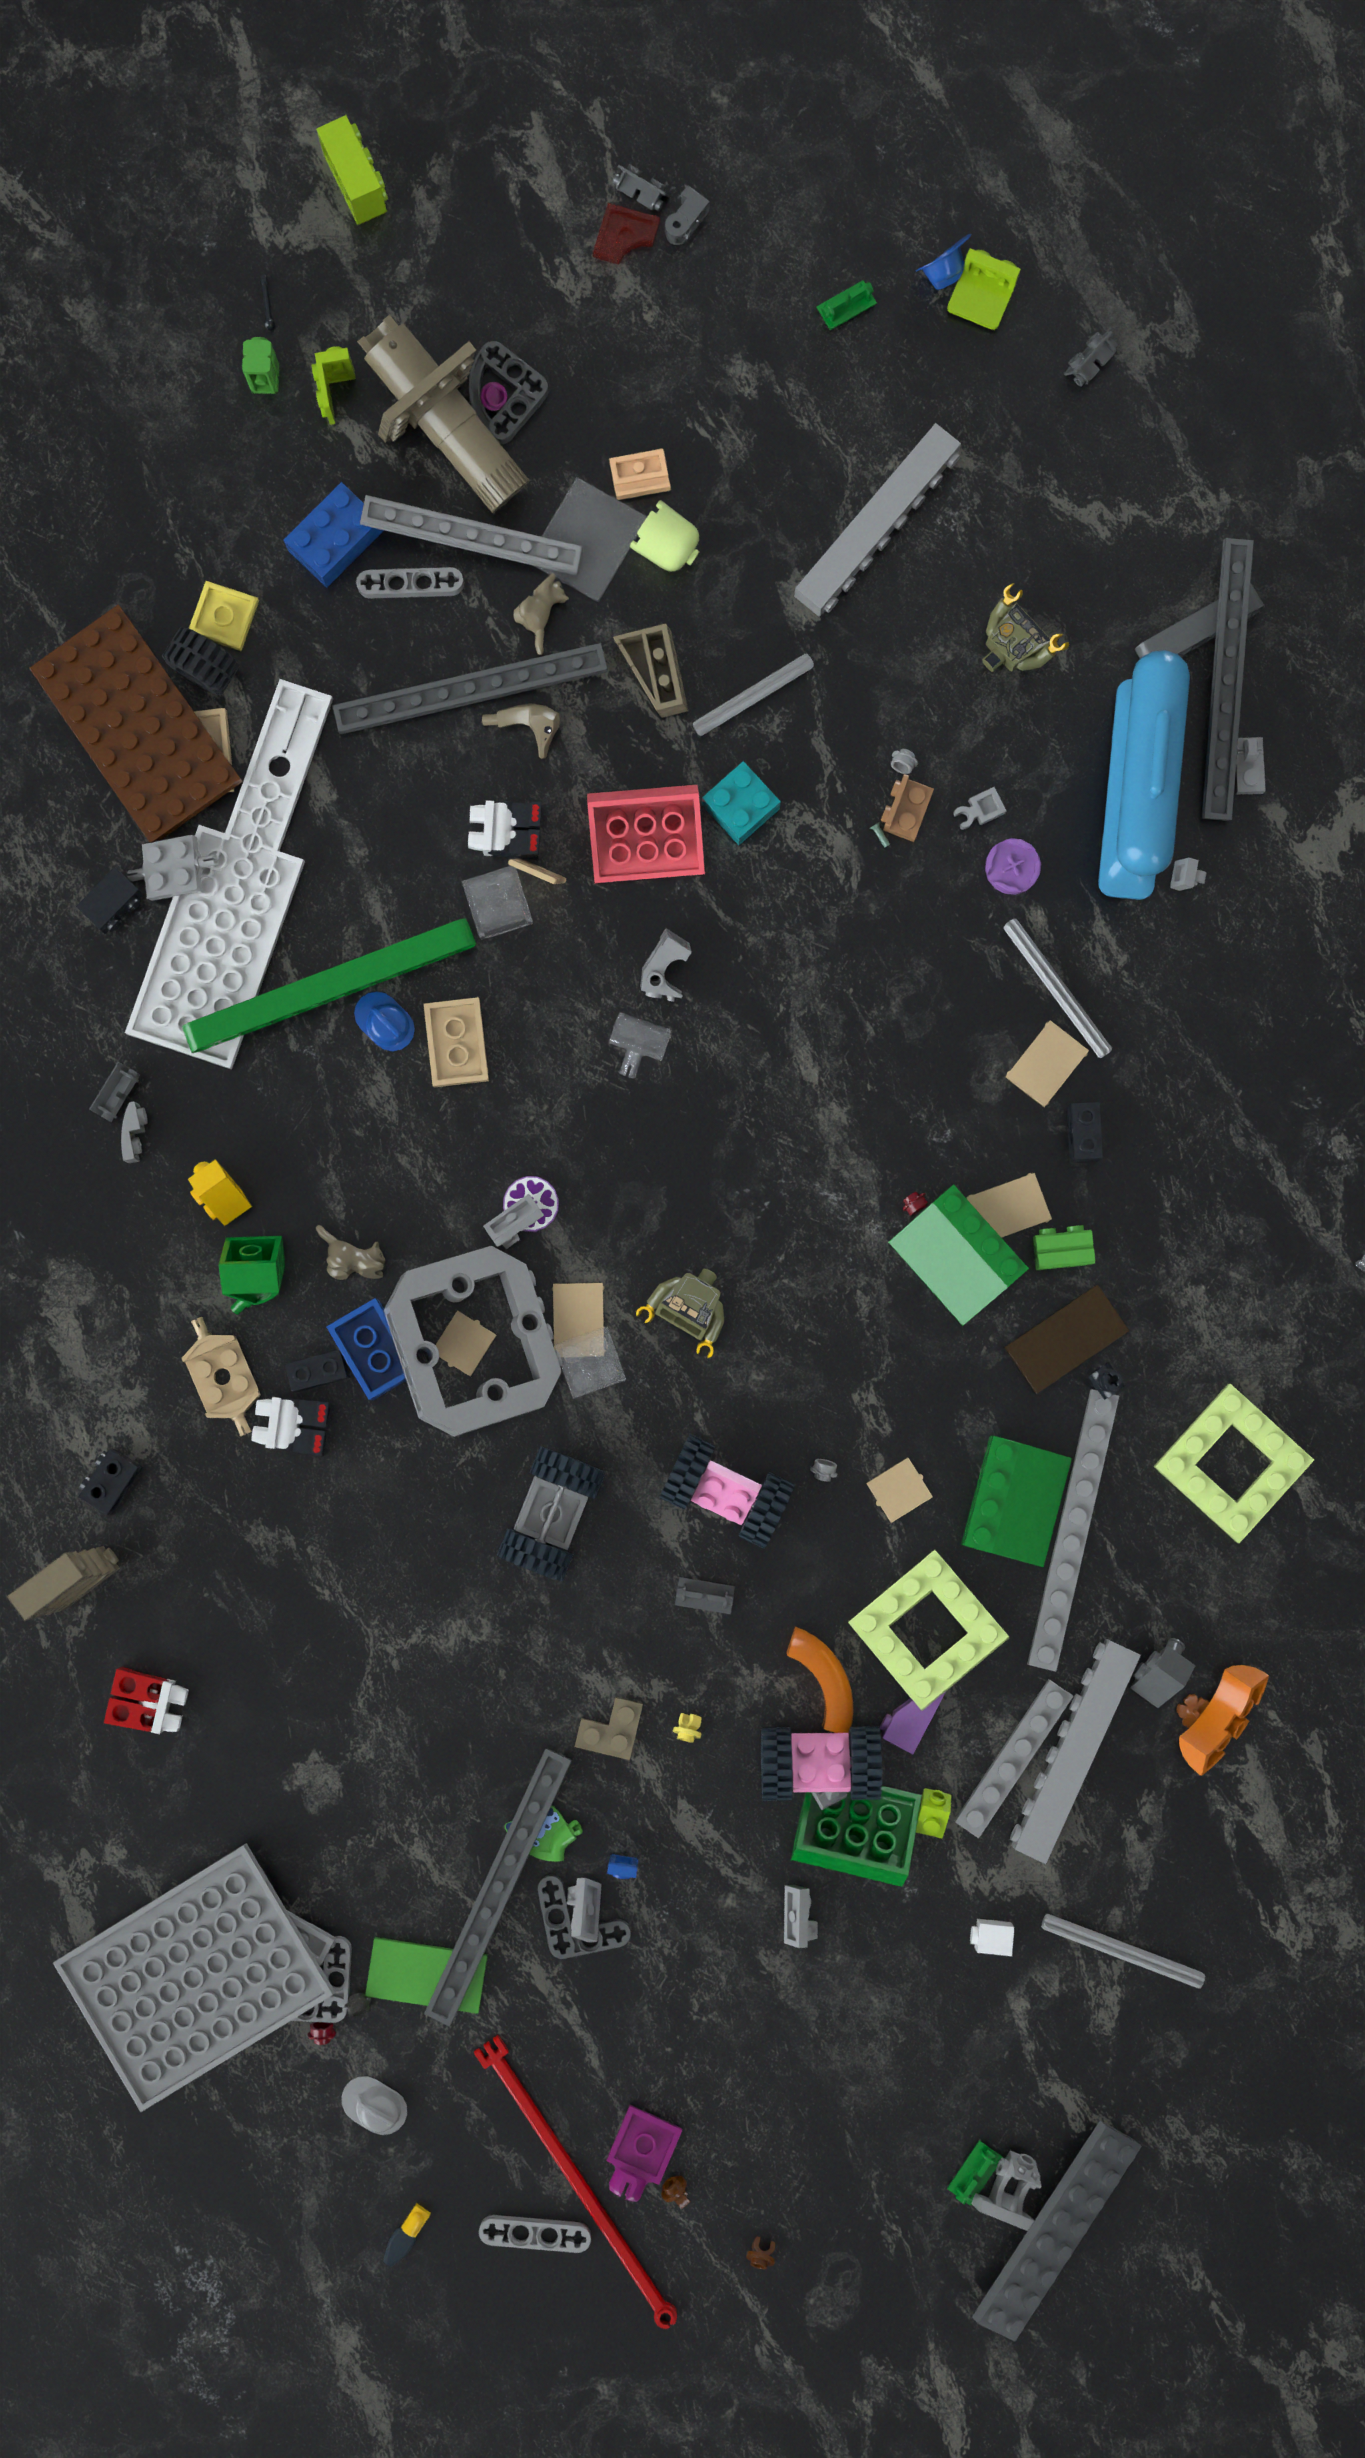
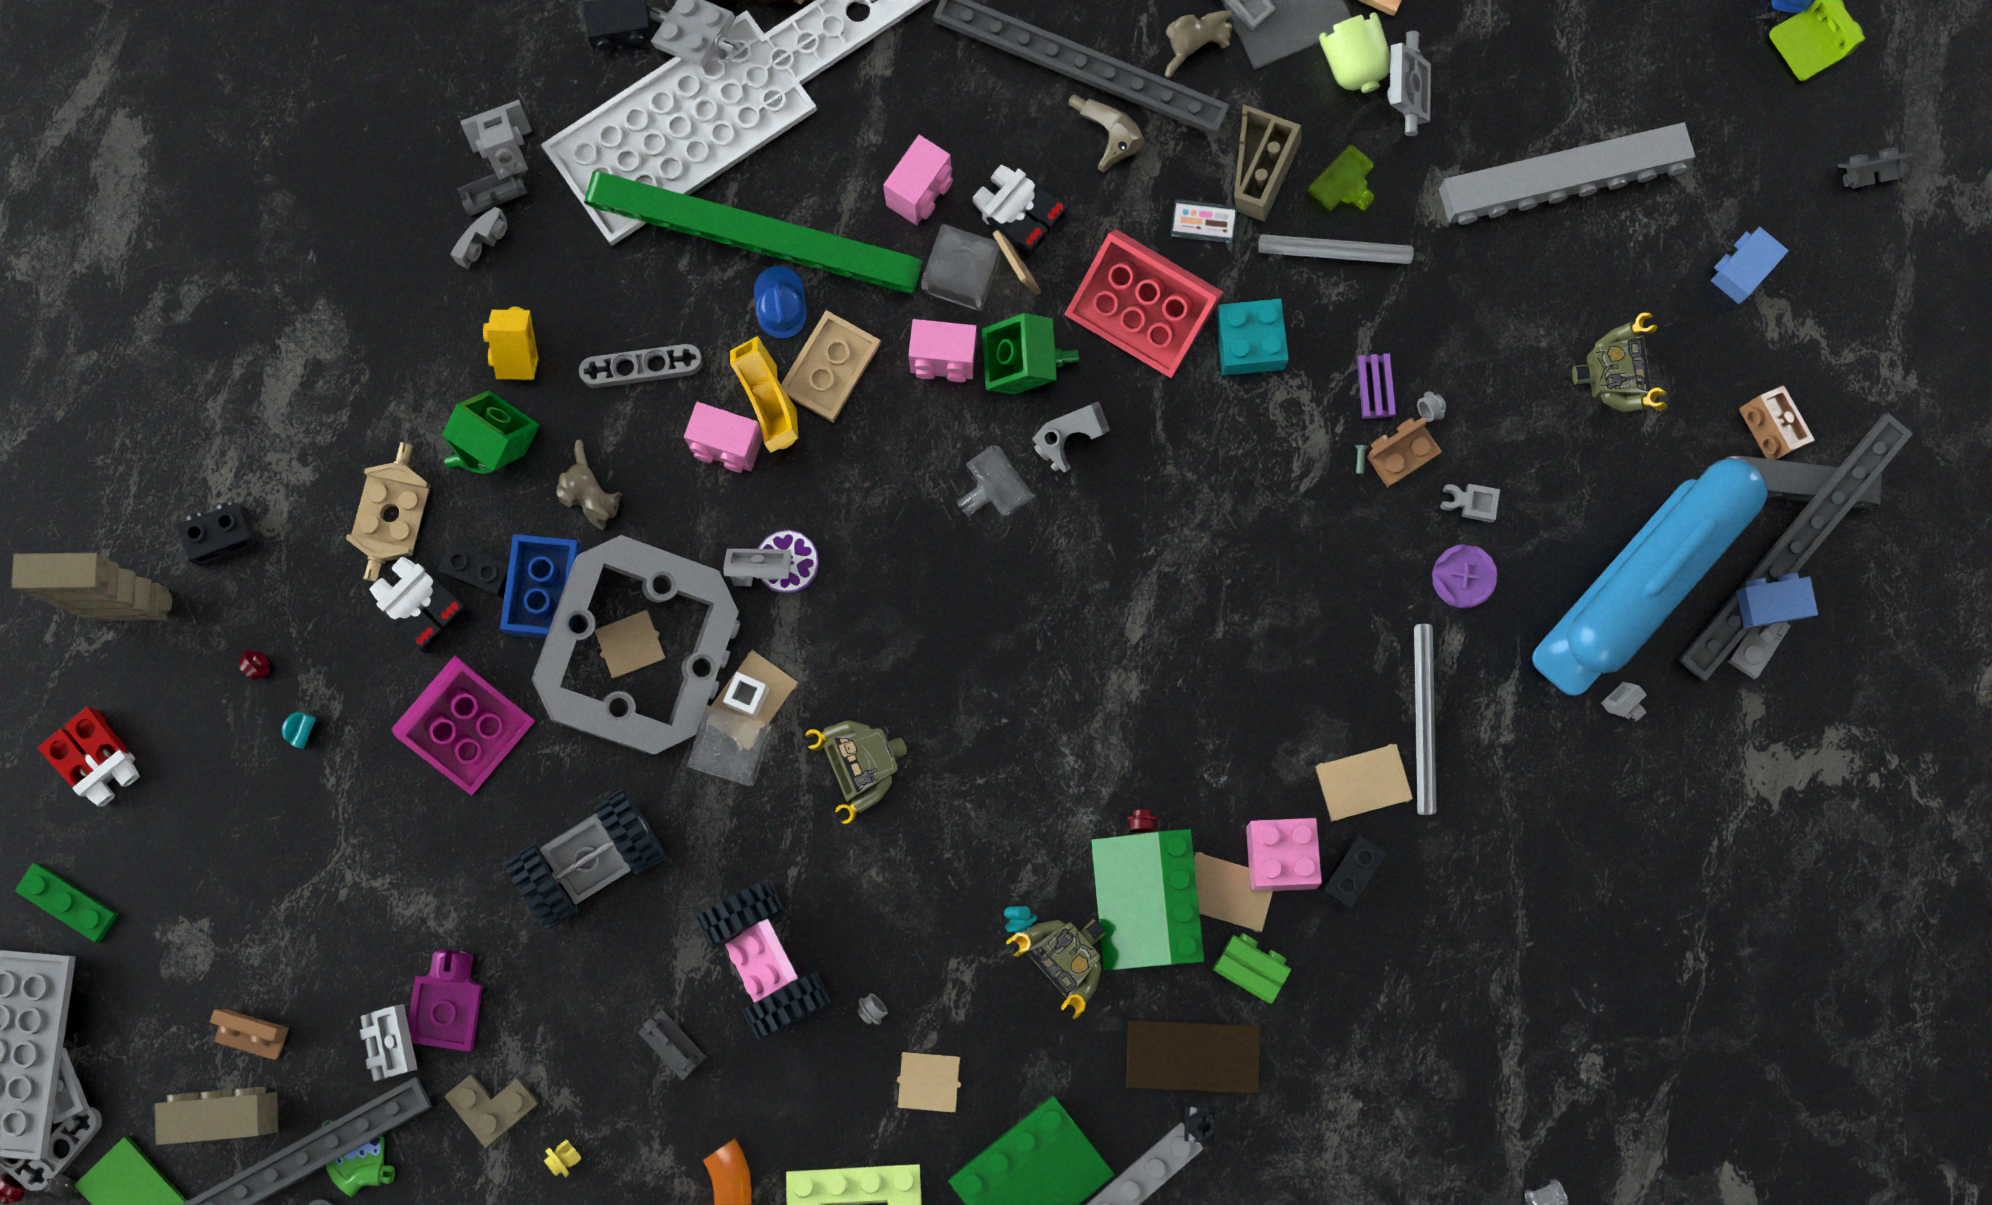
camera: 35 degrees right, 5 degrees down
none -> green plate [14,863,118,943]
none -> dark tan brick [155,1086,279,1145]
none -> medium nougat bracket [210,1009,289,1060]
none -> dark red plate [238,650,270,680]
none -> teal plate [282,712,316,749]
none -> light grey plate [360,1004,417,1081]
none -> dark pink slope [391,655,535,796]
none -> magenta plate [408,949,483,1052]
none -> light grey tile [461,100,532,180]
none -> light grey beam [579,344,703,388]
none -> bright pink brick [684,402,763,473]
none -> white brick [723,672,770,719]
none -> yellow arch [730,336,798,453]
none -> bright pink brick [883,135,953,225]
none -> bright pink brick [909,319,977,382]
none -> green piece [982,313,1079,395]
none -> teal plate [1004,906,1037,934]
none -> torso [1006,919,1106,1019]
none -> slope [1171,200,1237,243]
none -> bright pink brick [1246,818,1322,892]
none -> clear neon green hinge [1308,145,1375,211]
none -> medium lavender tile [1357,354,1396,419]
none -> light grey plate [1388,31,1431,136]
none -> medium blue brick [1710,226,1789,304]
none -> medium blue brick [1736,573,1818,629]
none -> medium nougat bracket [1739,385,1815,460]

